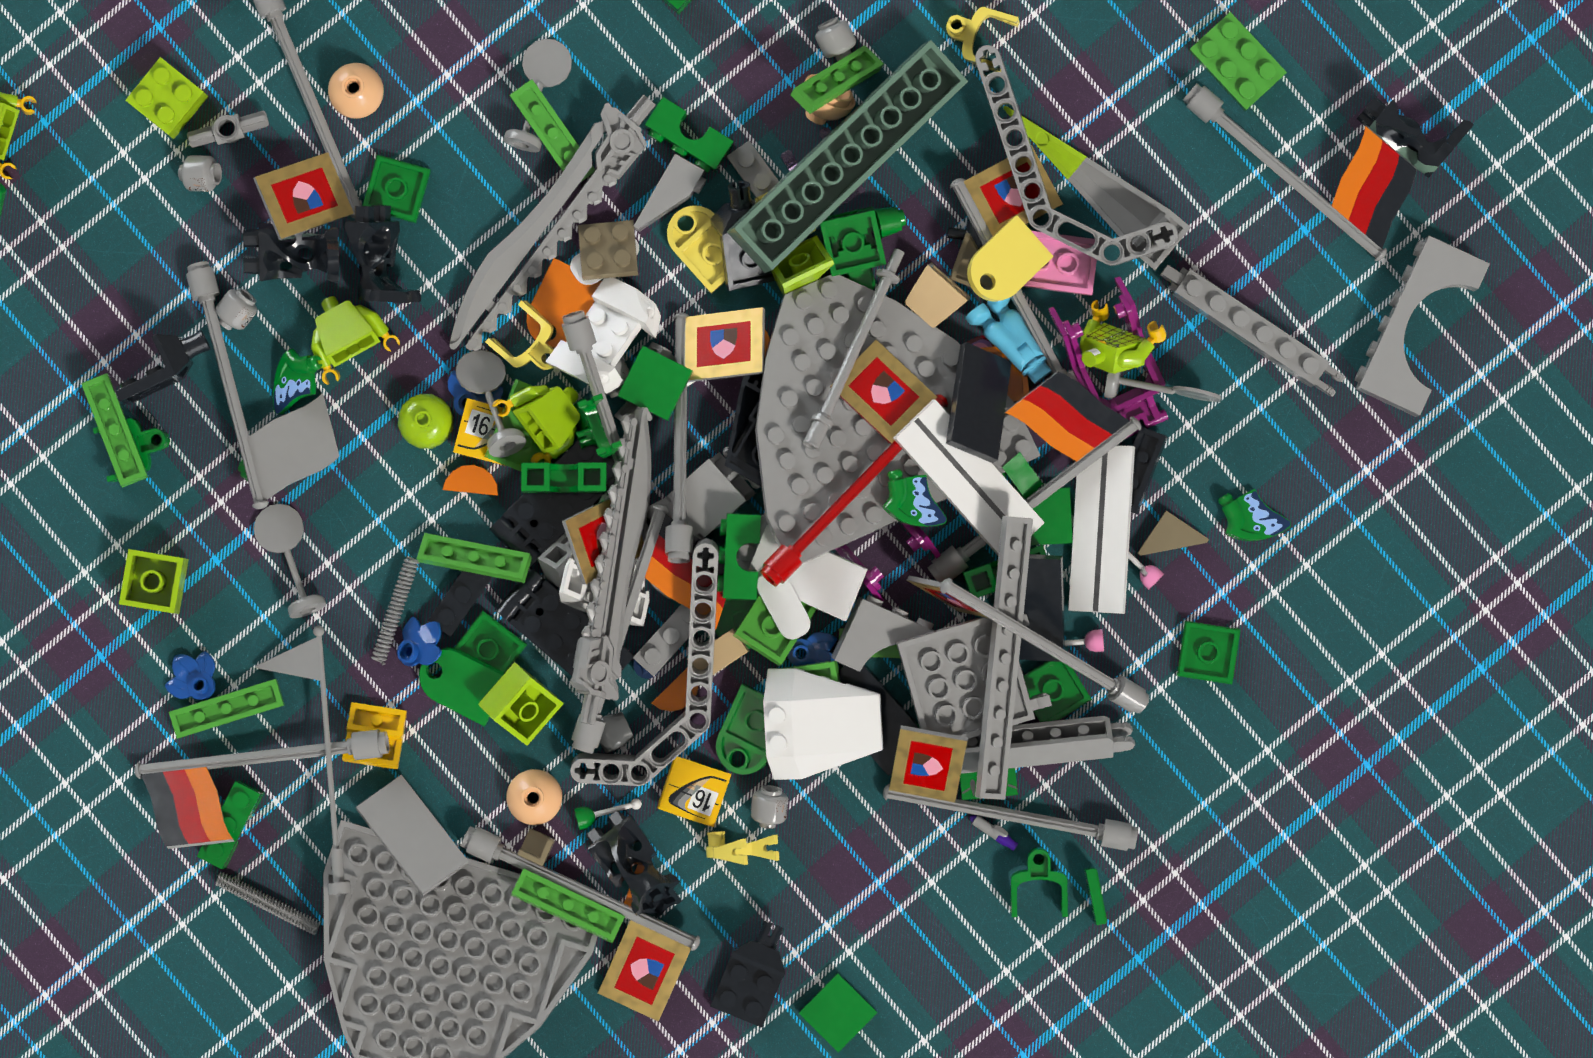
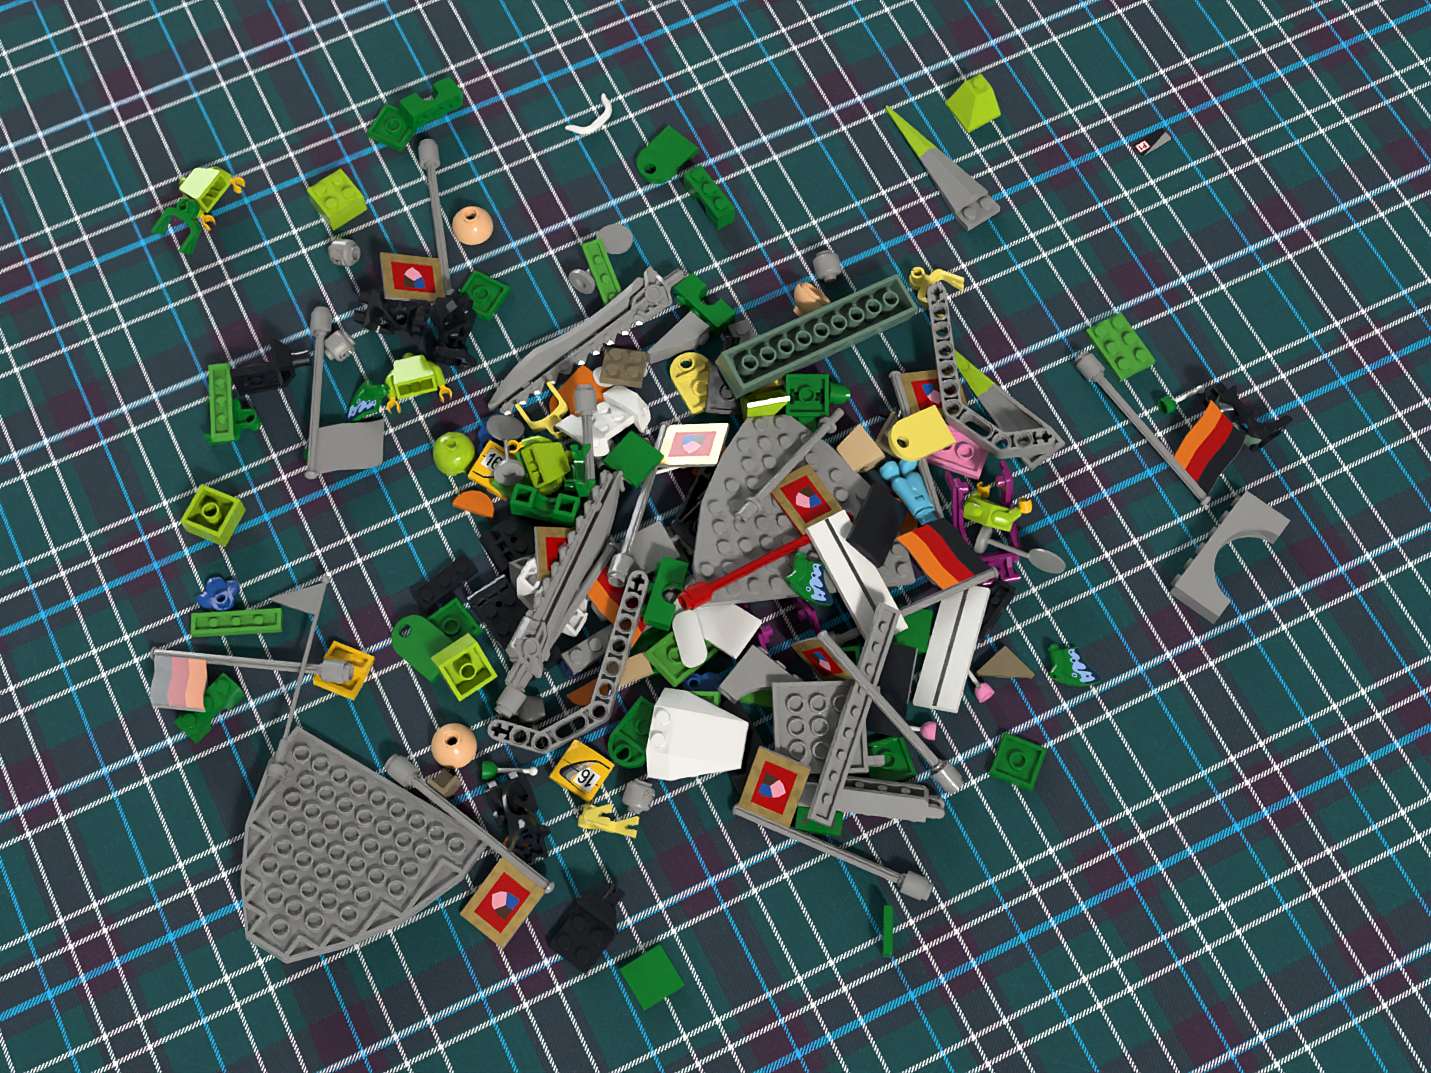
camera: 10 degrees right, 20 degrees down
light grey axle [187,111,269,148] -> none
light grey axle [216,872,321,935] -> none
light grey piece [254,504,326,618] -> none
light grey tile [356,775,469,896] -> none
light grey piece [371,556,420,665] -> none
blue plate [397,617,442,667] -> none
bright green plate [417,533,532,583] -> none
bright green plate [511,868,625,943] -> none
bright green plate [791,45,884,114] -> none
light grey piece [970,815,1018,851] -> none
green sticker [1002,452,1043,499] -> none
green piece [1010,847,1068,917] -> none
light grey hinge [1160,265,1346,397] -> none
none -> green hinge [1157,385,1205,415]

